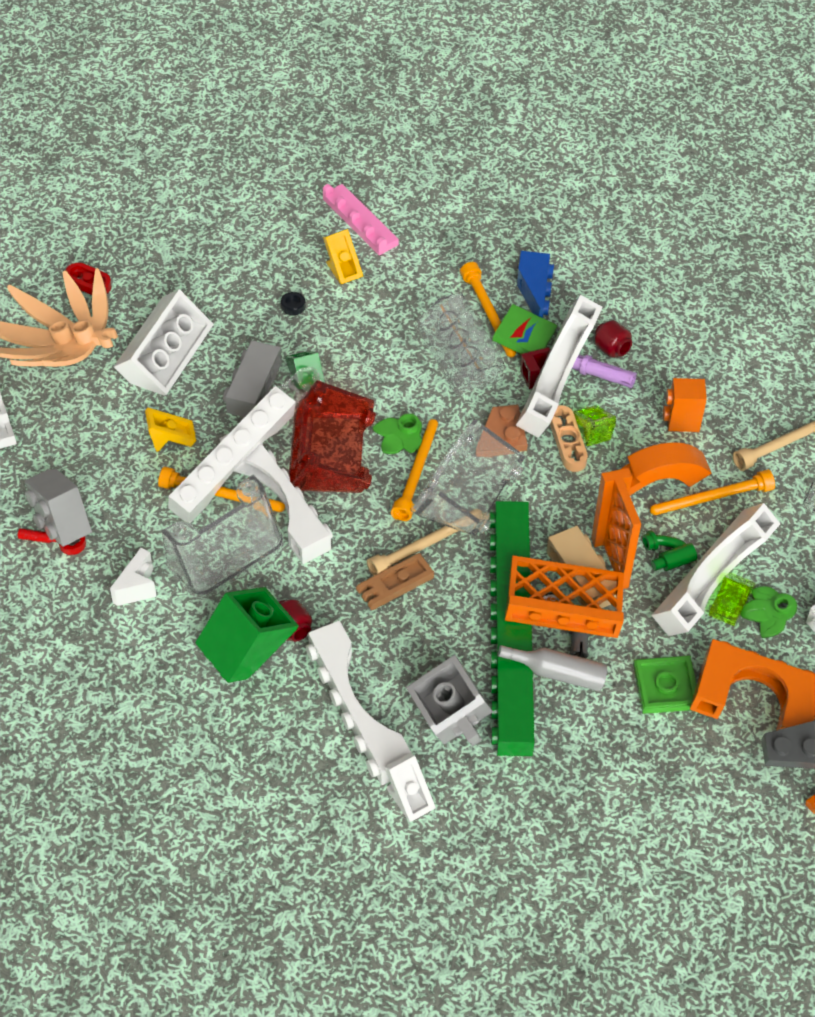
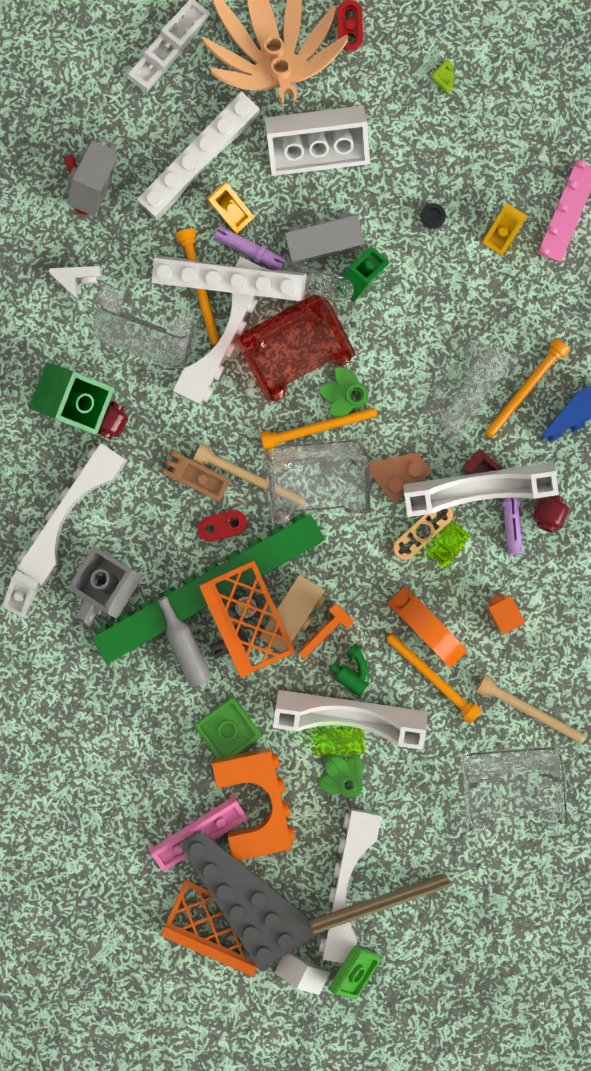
camera: 65 degrees right, 35 degrees up
bright green tile [492,304,558,354] -> none
none -> white arch [137,91,260,221]
none -> bright pink hinge [148,793,248,872]
none -> red plate [198,510,247,542]
none -> lavender pin [213,225,287,270]
none -> lime tile [430,59,455,95]

